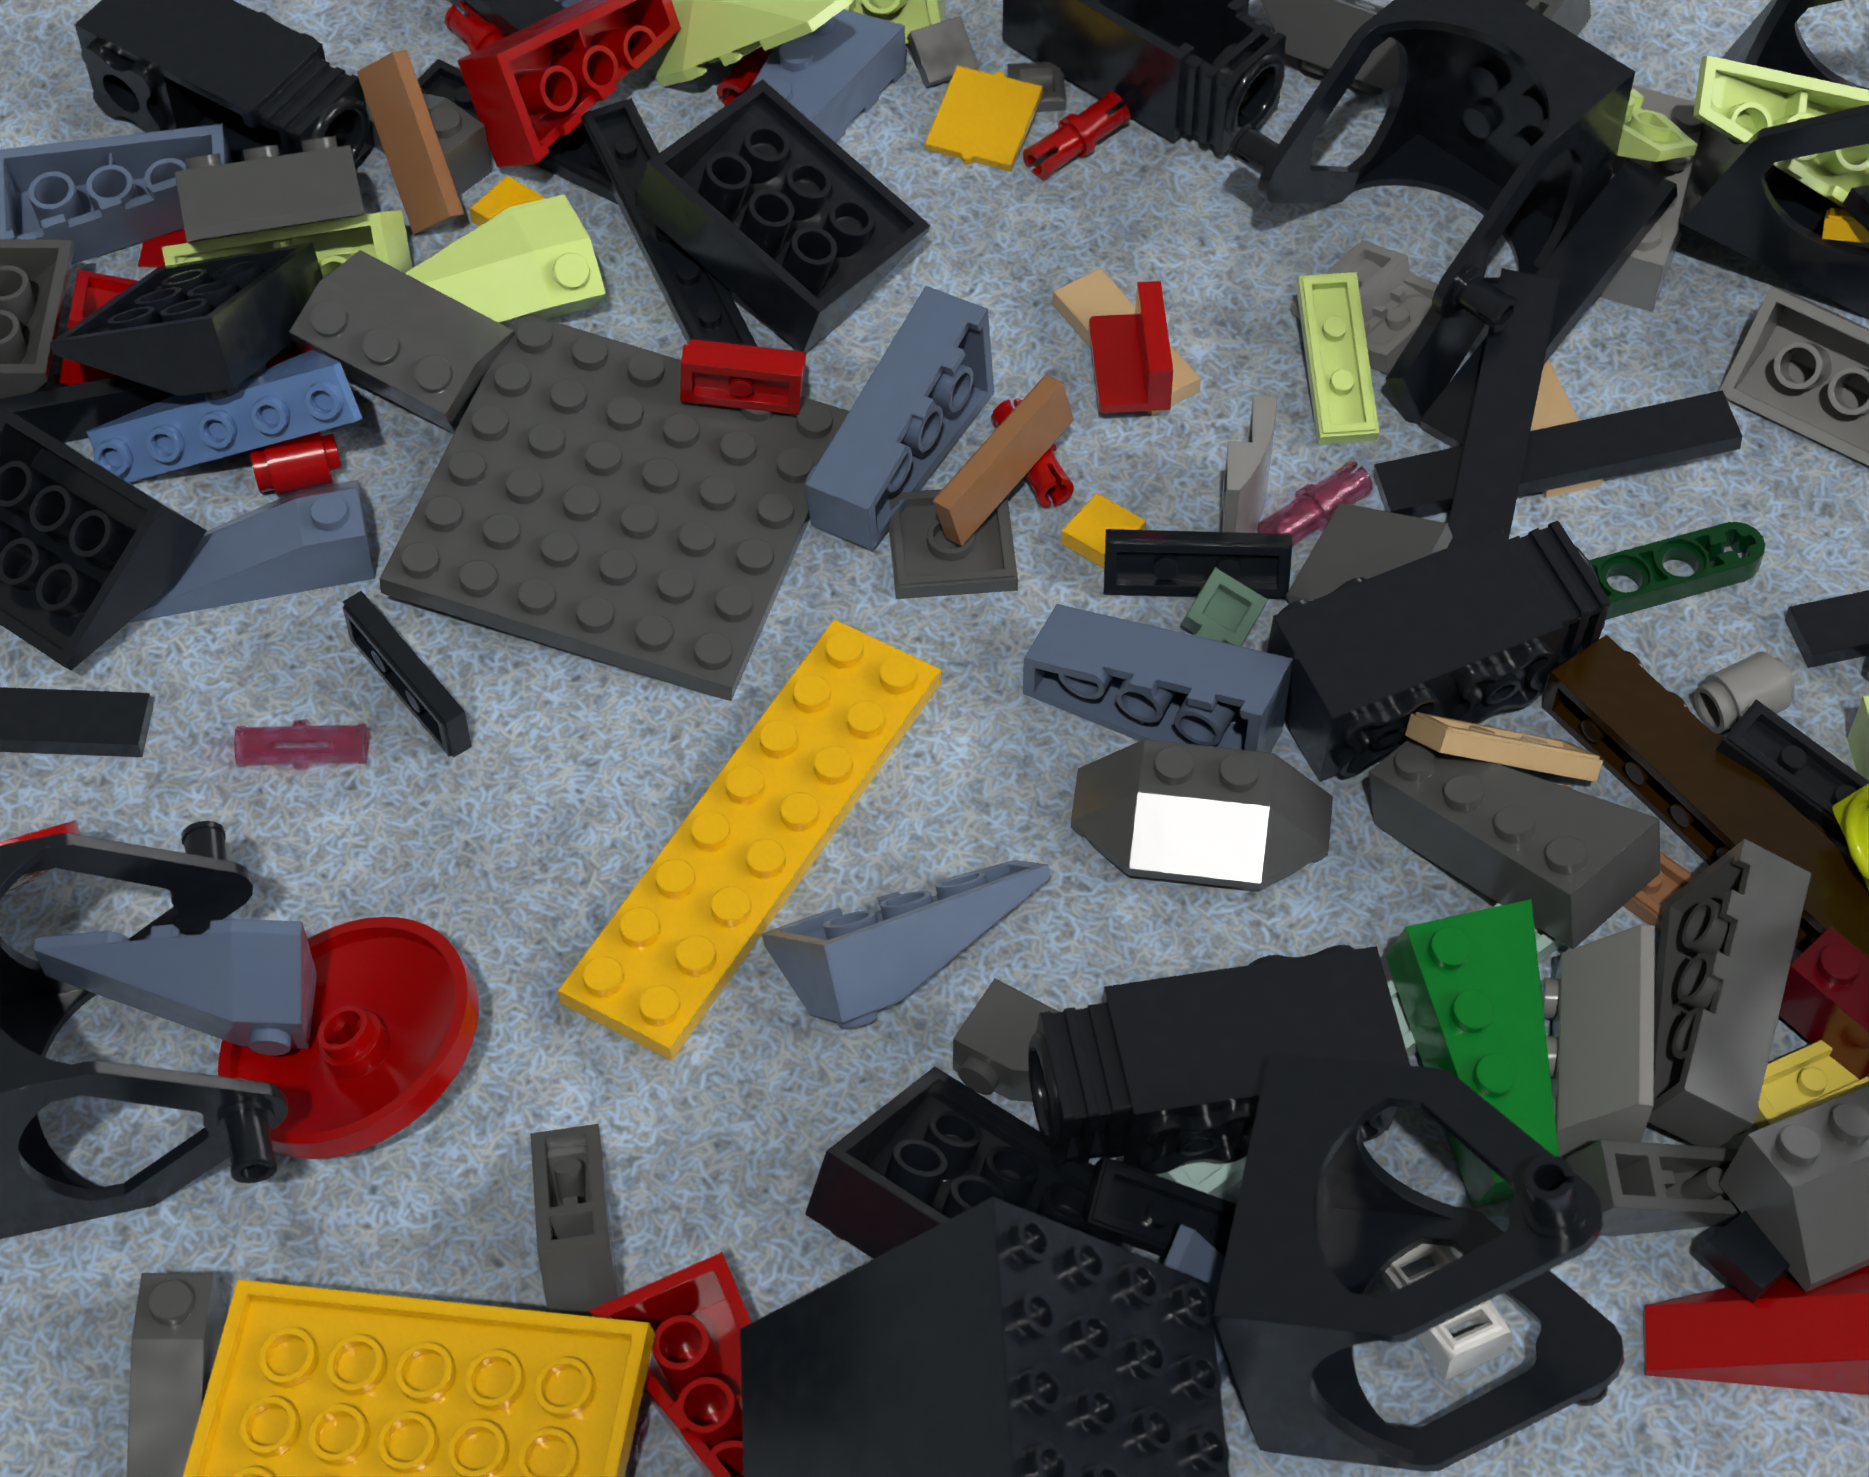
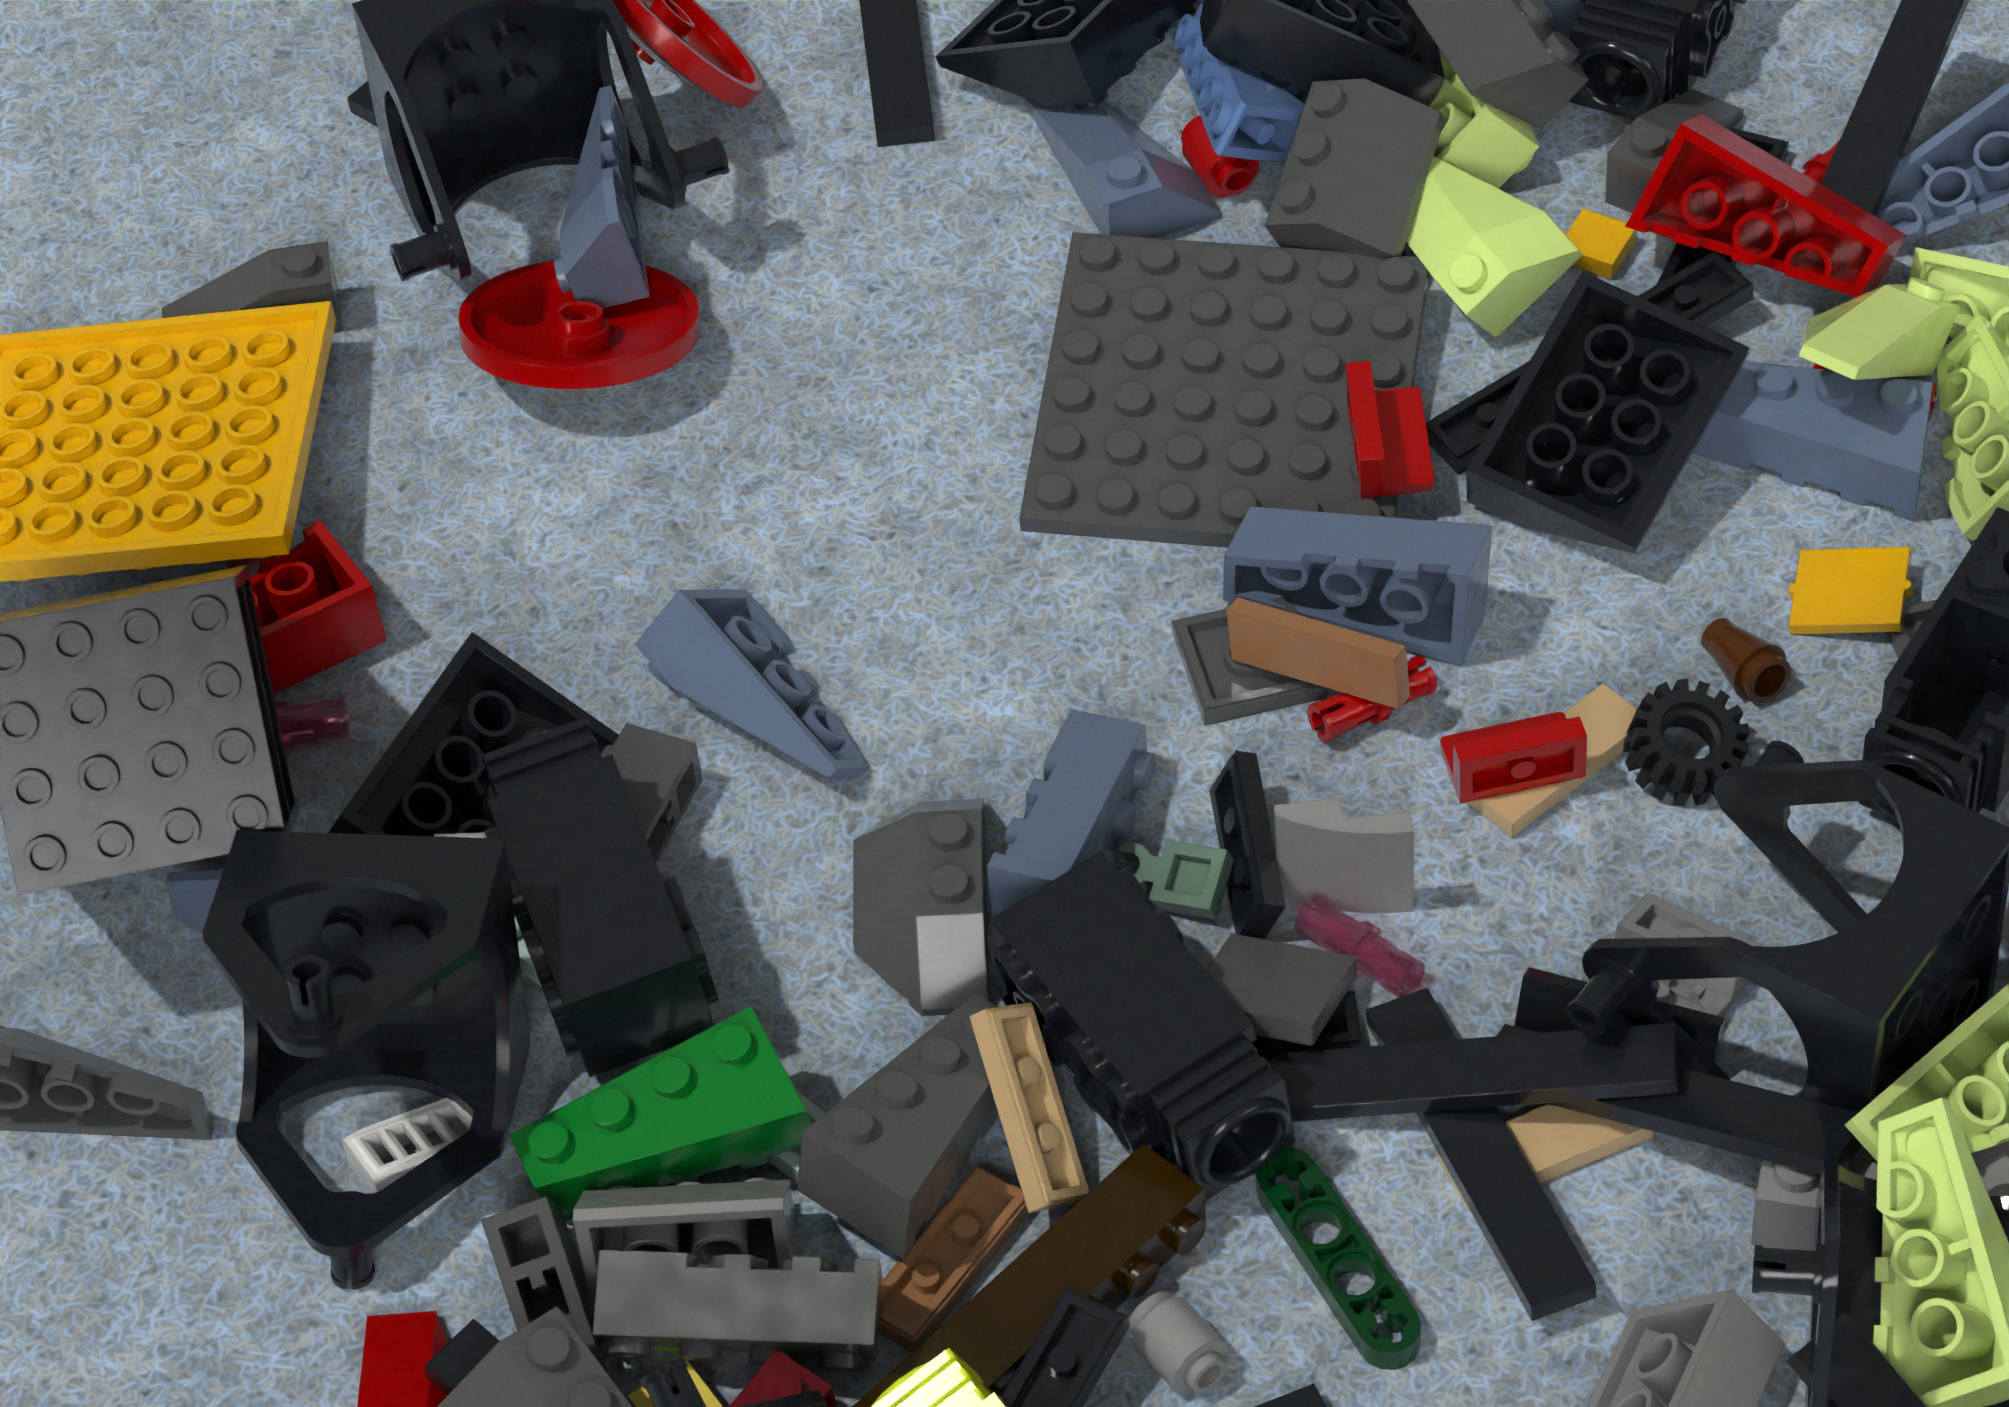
camera: 85 degrees right, 5 degrees down
clear pink pin [234,719,369,770] -> none
black tile [342,591,472,758] -> none
medium nougat tile [357,50,464,235] -> none
dark grey slope [530,1124,618,1317] -> none
yellow plate [558,619,942,1061] -> none
flat silver tile [906,16,980,88] -> none
red pin [1023,91,1130,180] -> none
yellow tile [1061,493,1146,568] -> none
yellowish green tile [1296,272,1379,445] -> none
none -> black tyre [1623,679,1750,806]
none -> reddish brown cone [1701,618,1791,703]

